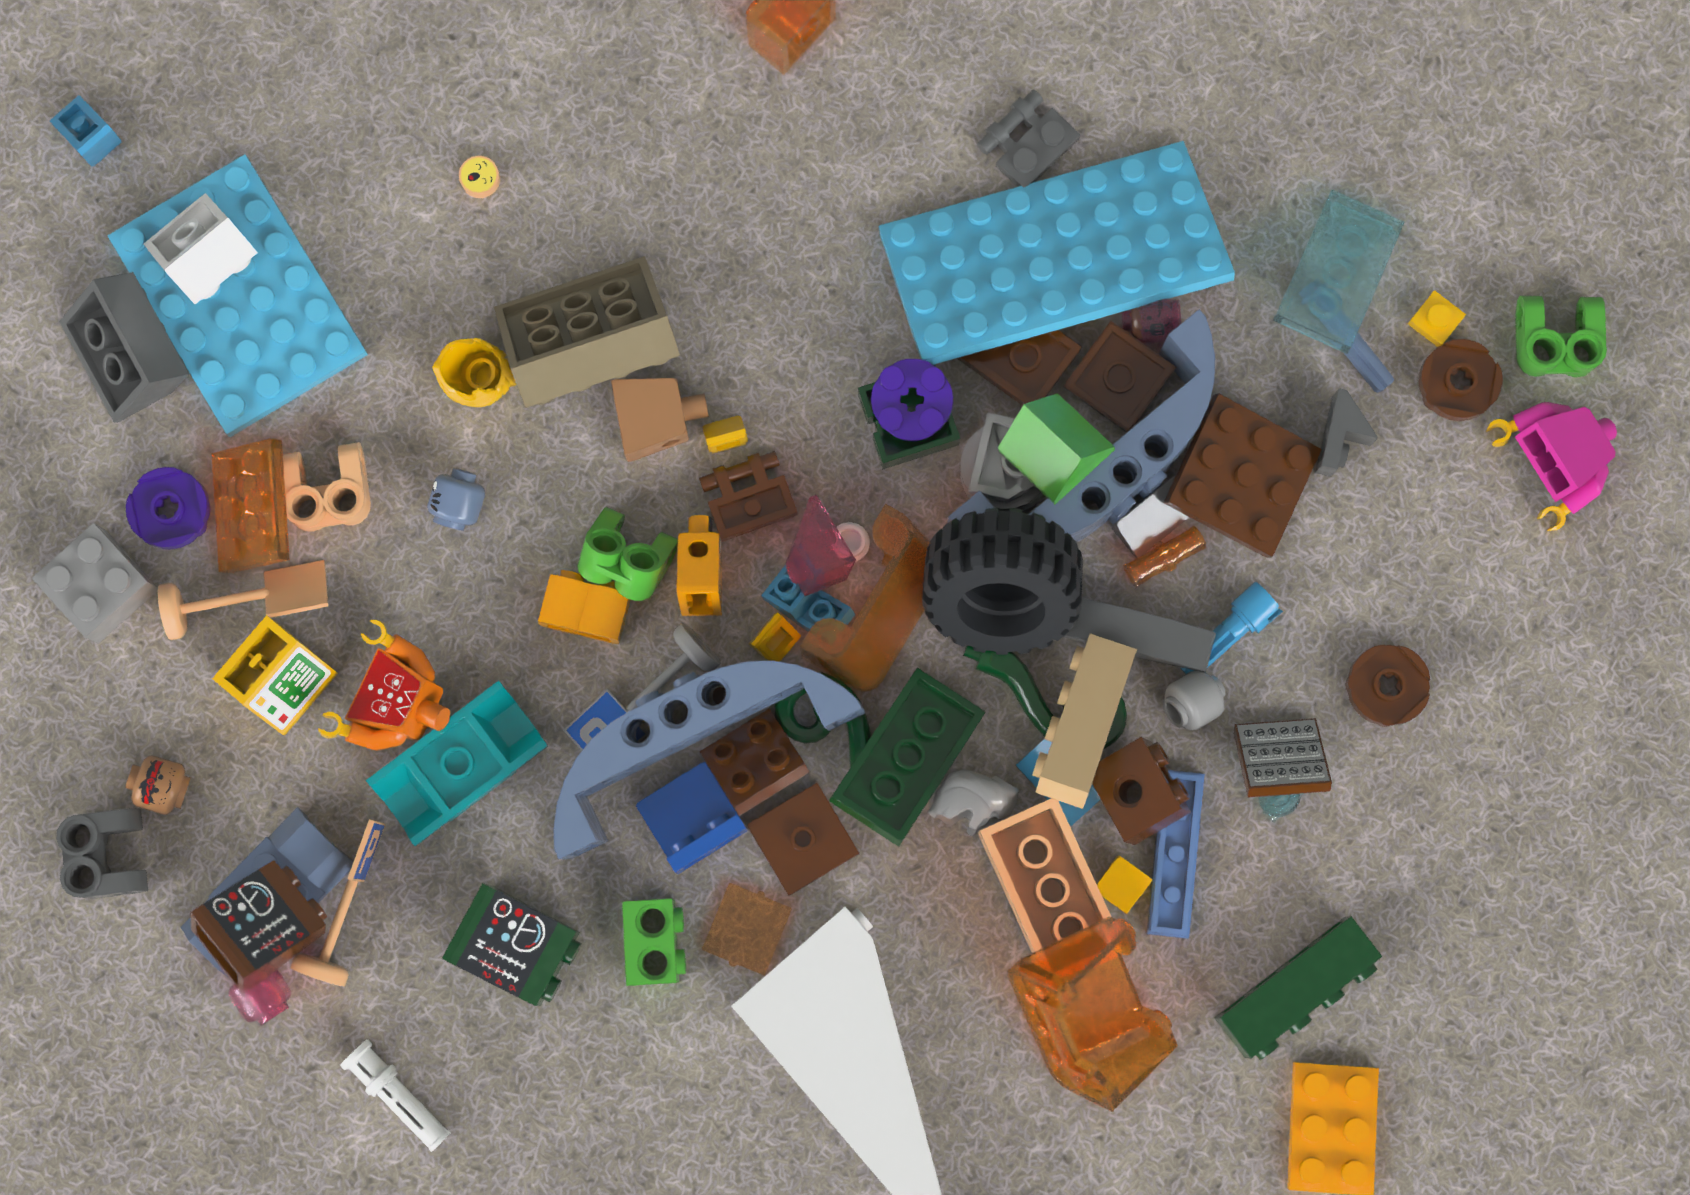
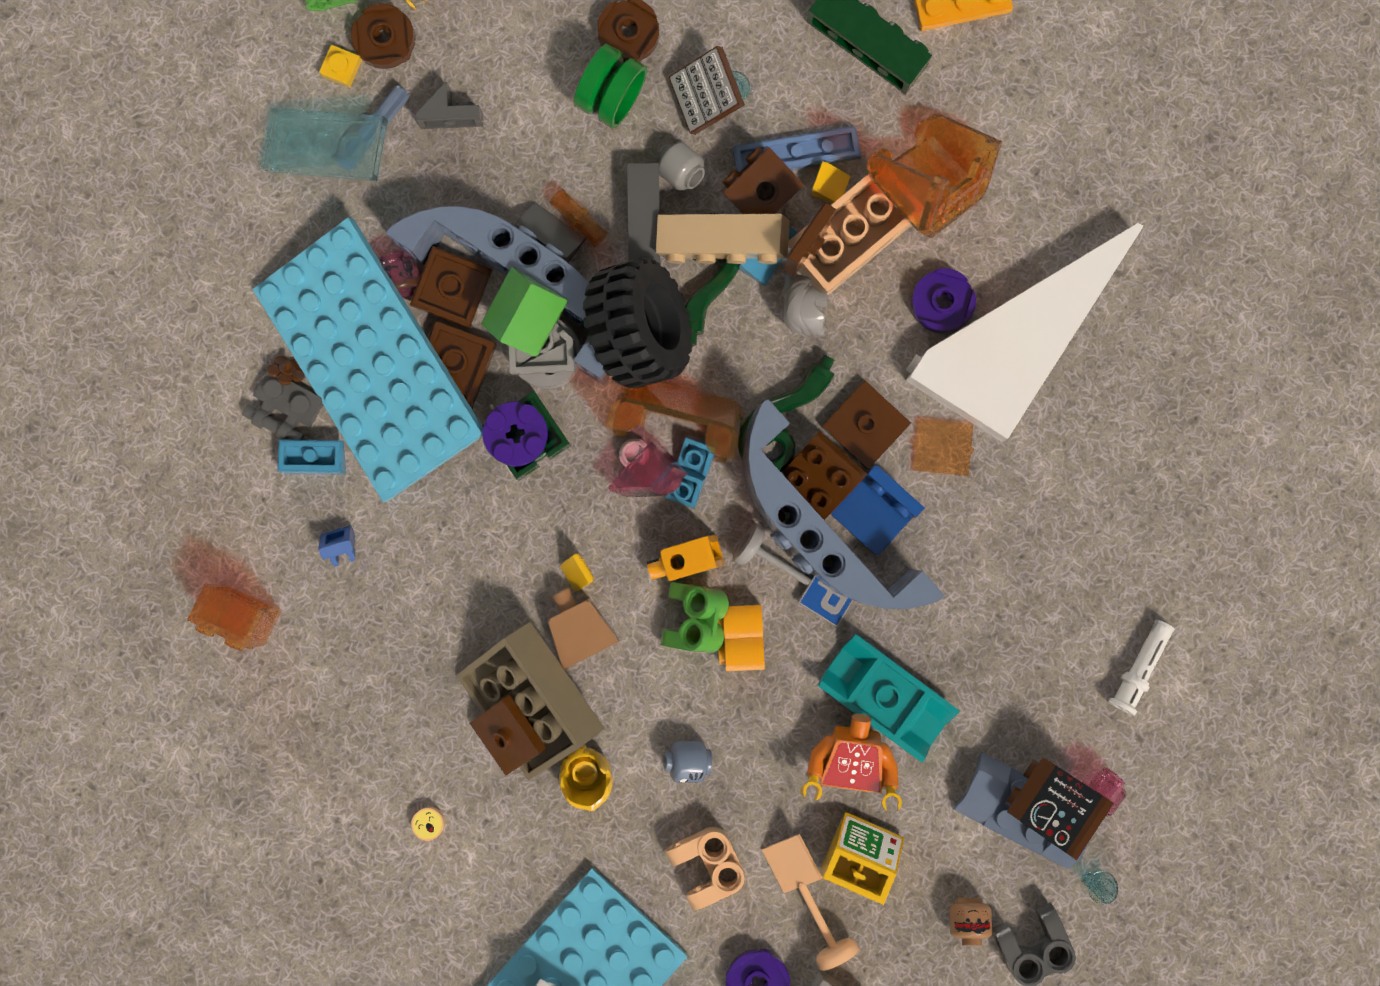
camera: 105 degrees left, 5 degrees up
clear orange plate [211,438,290,573] -> none
light nougat piece [290,819,385,986] -> none
slope [441,883,582,1006] -> none
bright green brick [622,899,686,986] -> none
reddish brown plate [699,451,798,542] -> none
yellow slope [749,613,801,662] -> none
dark green plate [829,667,986,847] -> none
reddish brown plate [1163,393,1322,558] -> none
dark azure piece [1180,582,1283,674] -> none
none -> reddish brown plant [267,356,305,385]
none -> dark azure slope [277,440,346,475]
none -> blue tile [318,525,356,567]
none -> reddish brown plate [469,695,547,776]
none -> green wheel [573,44,648,129]
none -> reddish brown plate [784,202,836,278]
none -> dark purple plate [911,268,976,333]
none -> clear light blue plate [1081,871,1118,905]

